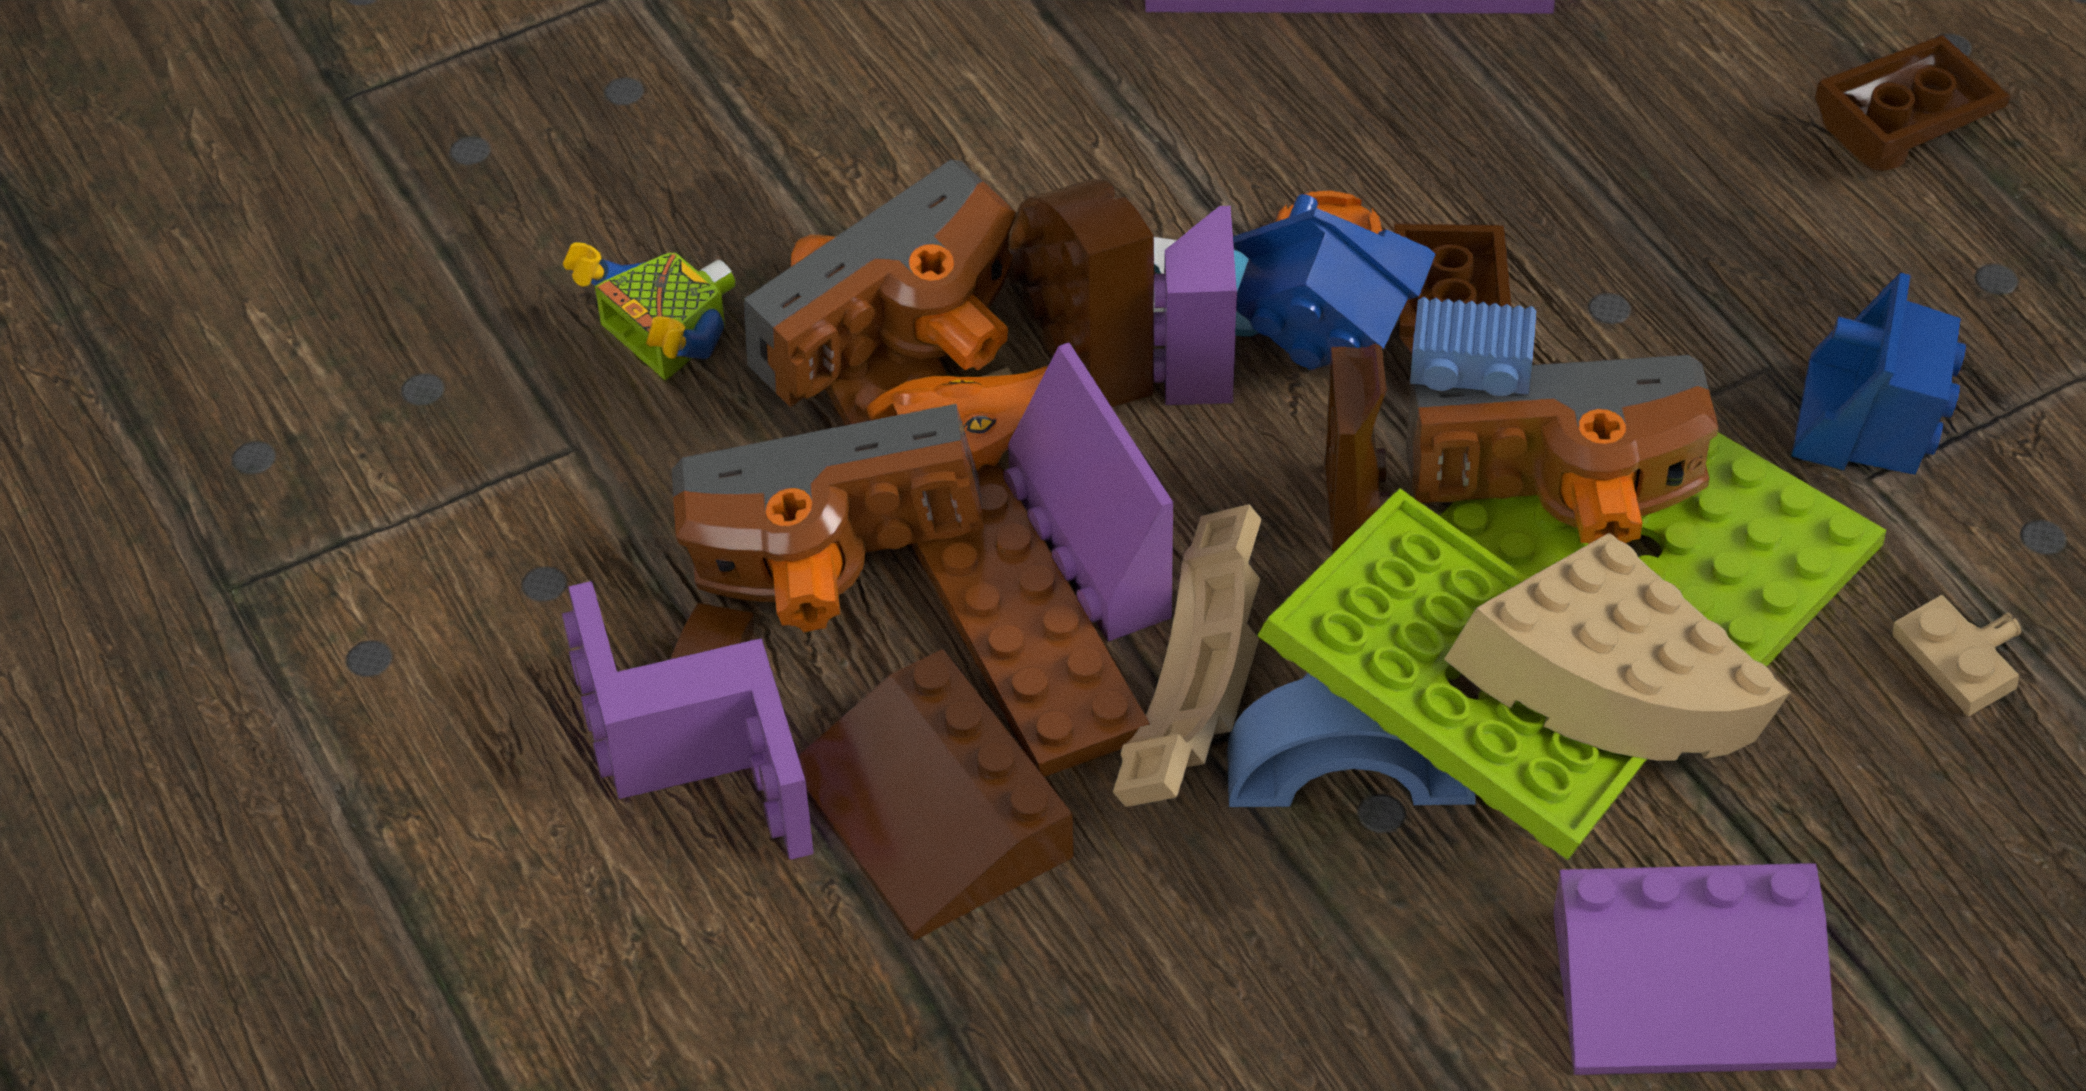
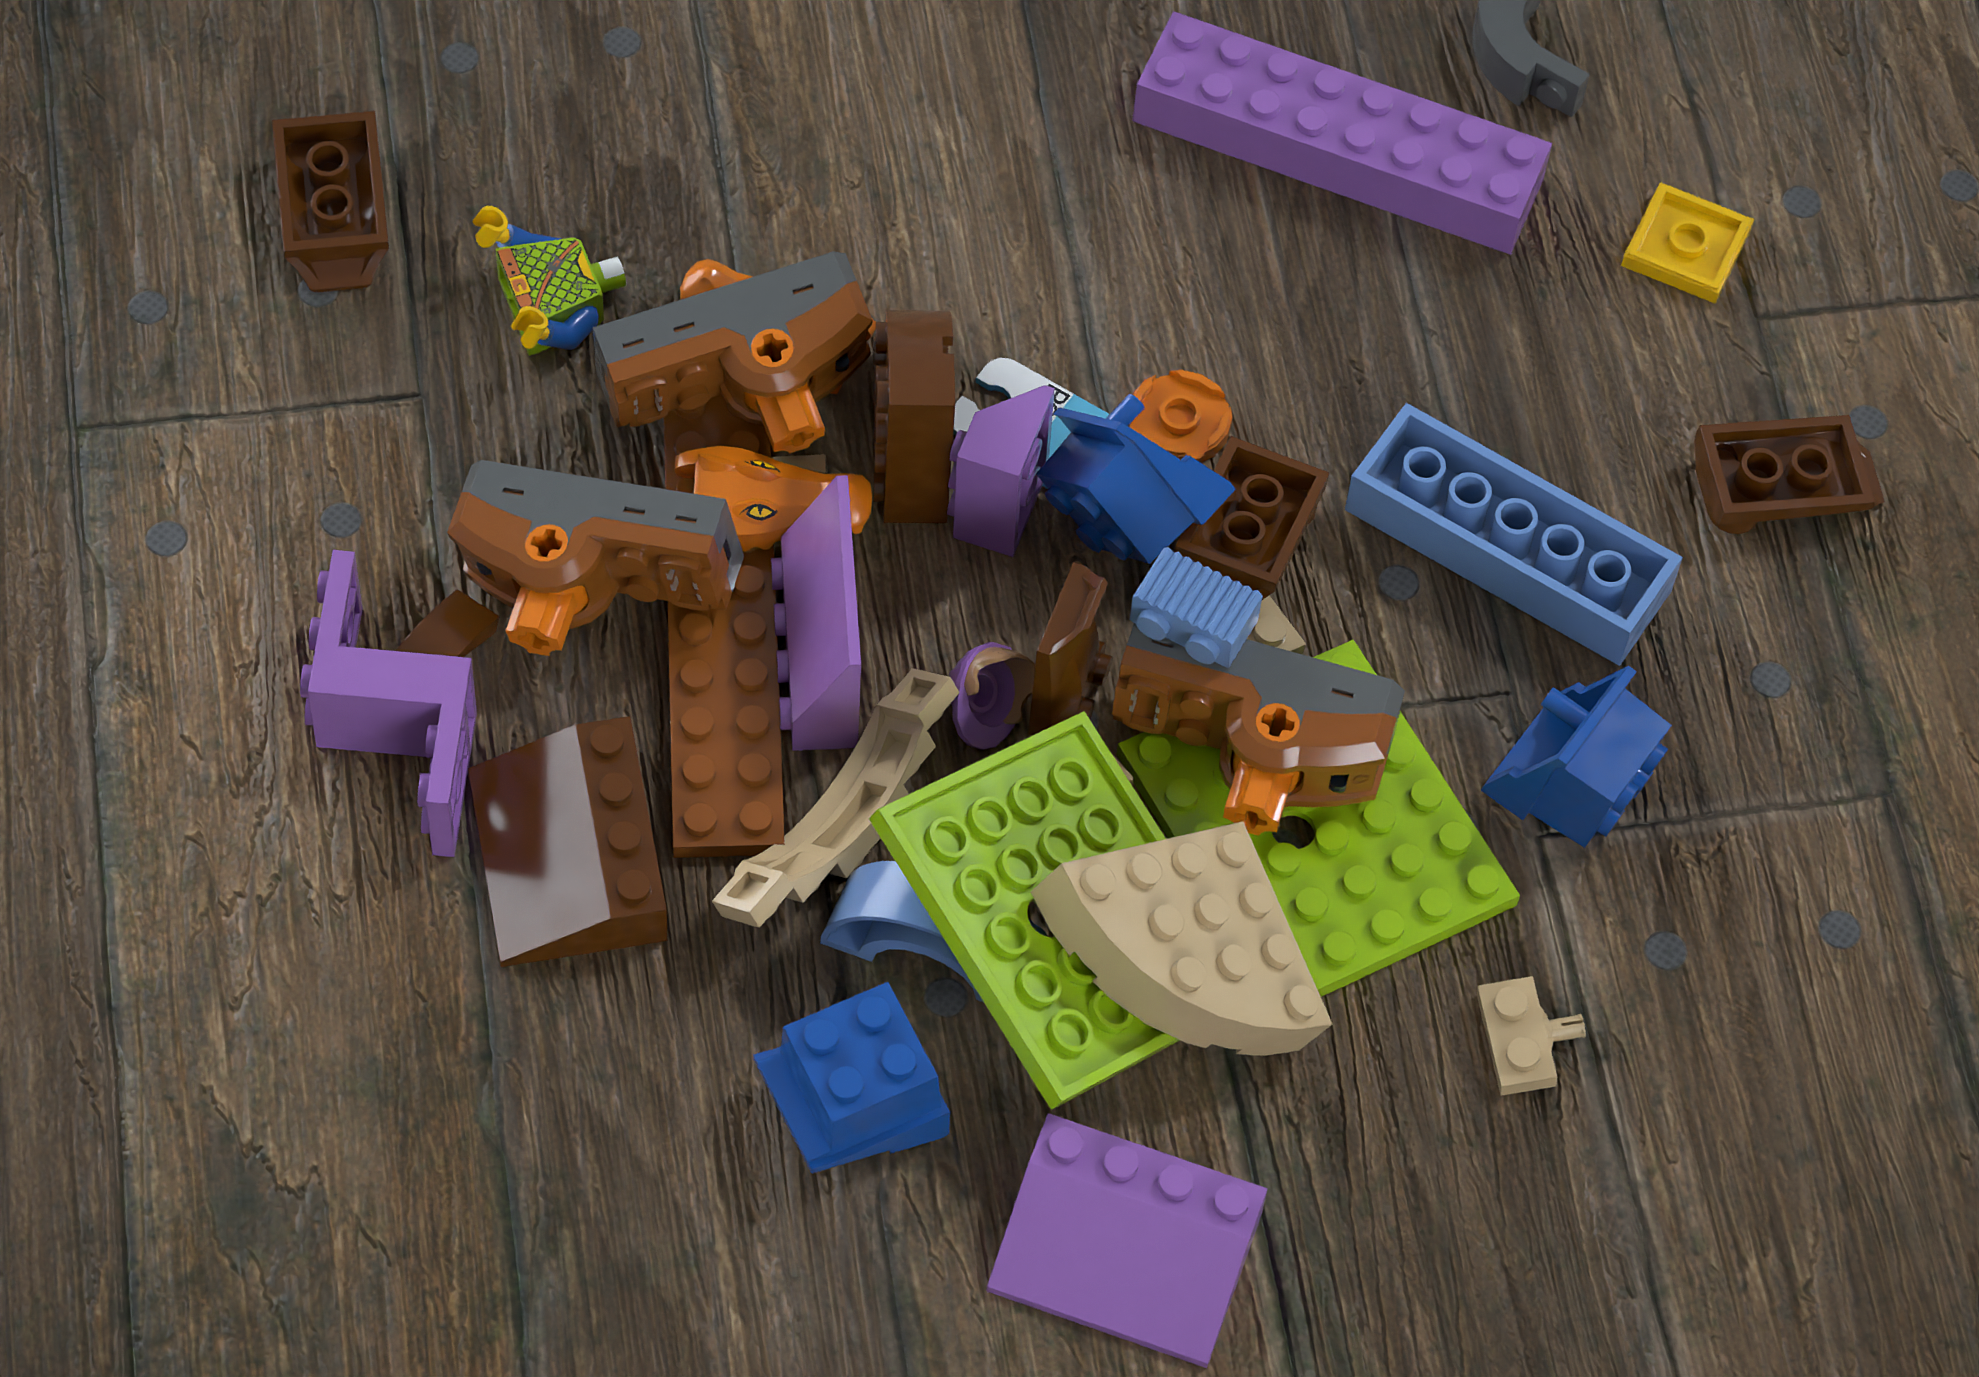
camera: 15 degrees right, 10 degrees up
none -> reddish brown slope [272,111,389,293]
none -> blue piece [753,982,950,1174]
none -> medium lavender piece [949,642,1035,750]
none -> medium blue brick [1345,403,1683,666]

